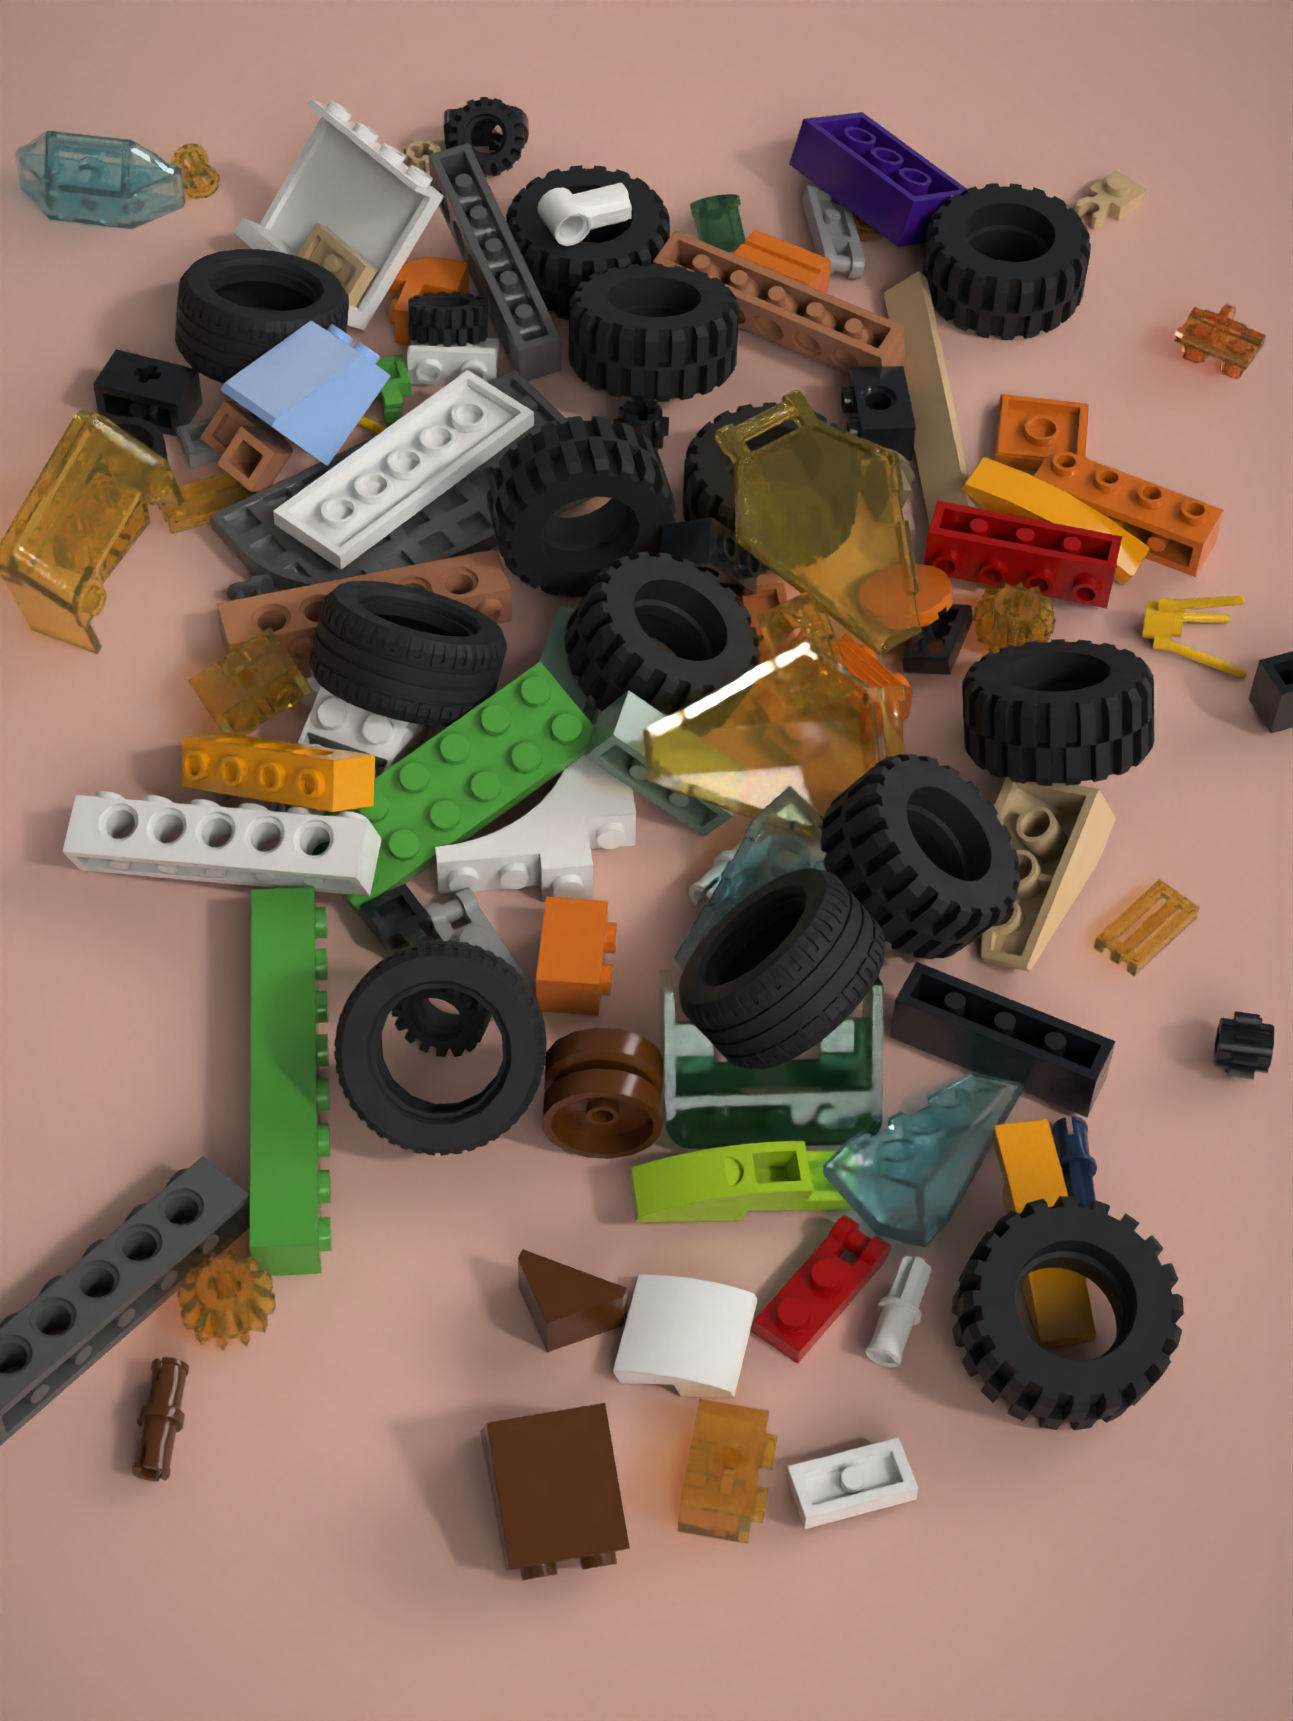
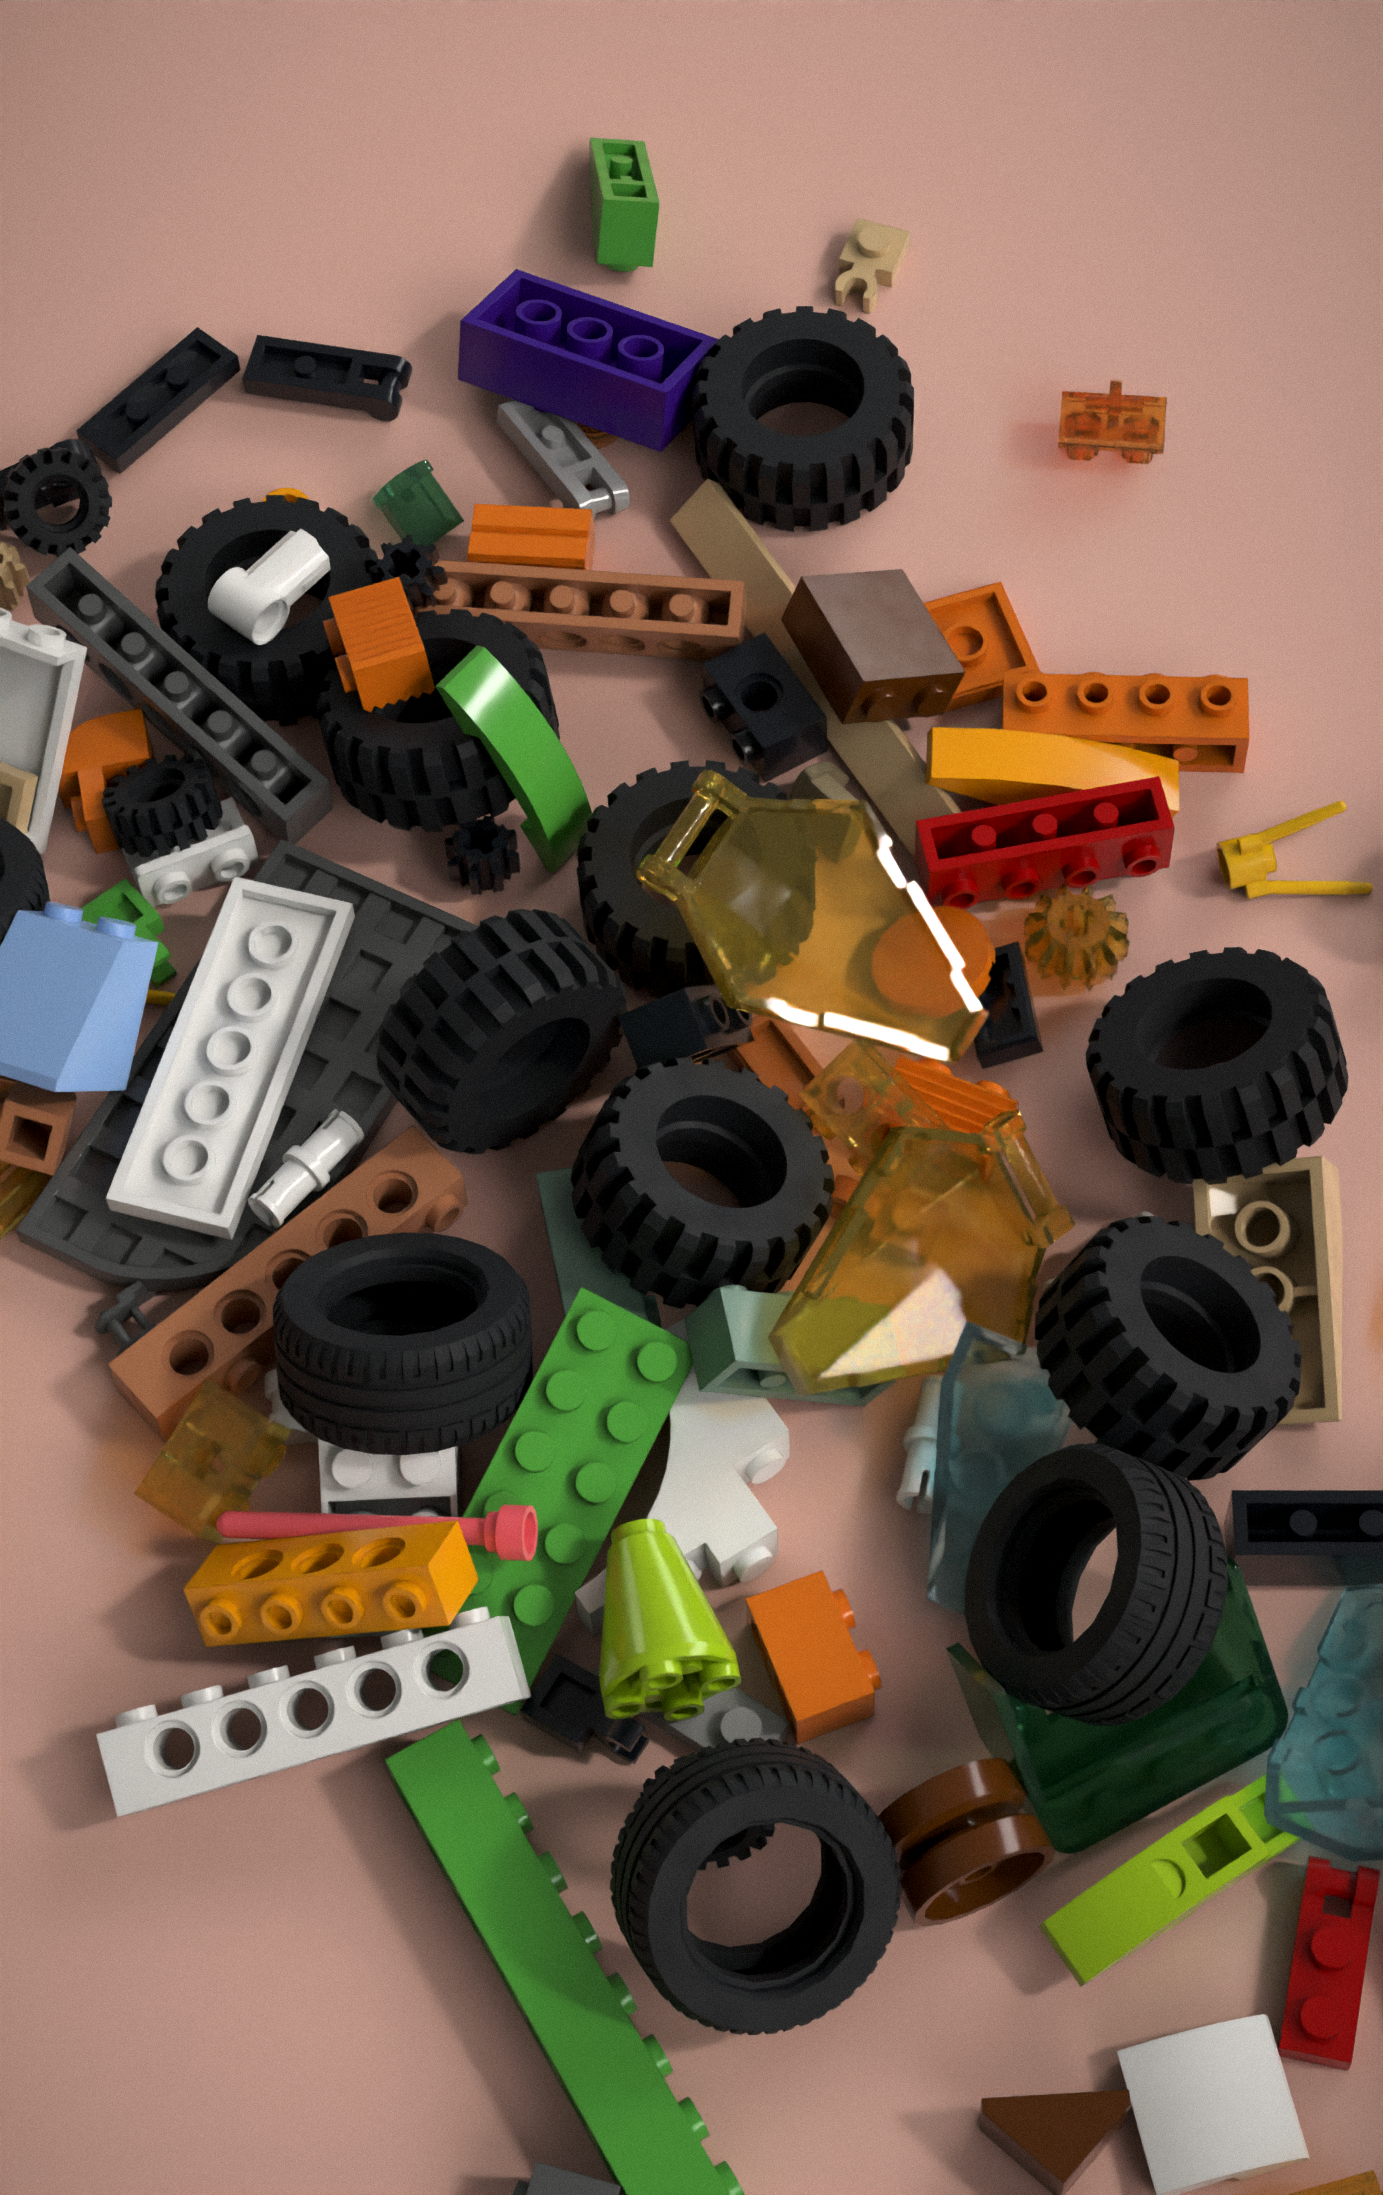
camera: 20 degrees left, 10 degrees up
none -> black plate [76,327,241,474]
none -> coral piece [216,1504,538,1561]
none -> black plate [242,335,413,421]
none -> white pin [248,1109,364,1228]
none -> orange brick [323,577,435,712]
none -> black gear [369,534,448,612]
none -> bright green slope [435,645,592,873]
none -> bright green slope [589,138,660,272]
none -> lime cone [599,1519,741,1721]
none -> reddish brown brick [781,569,965,724]

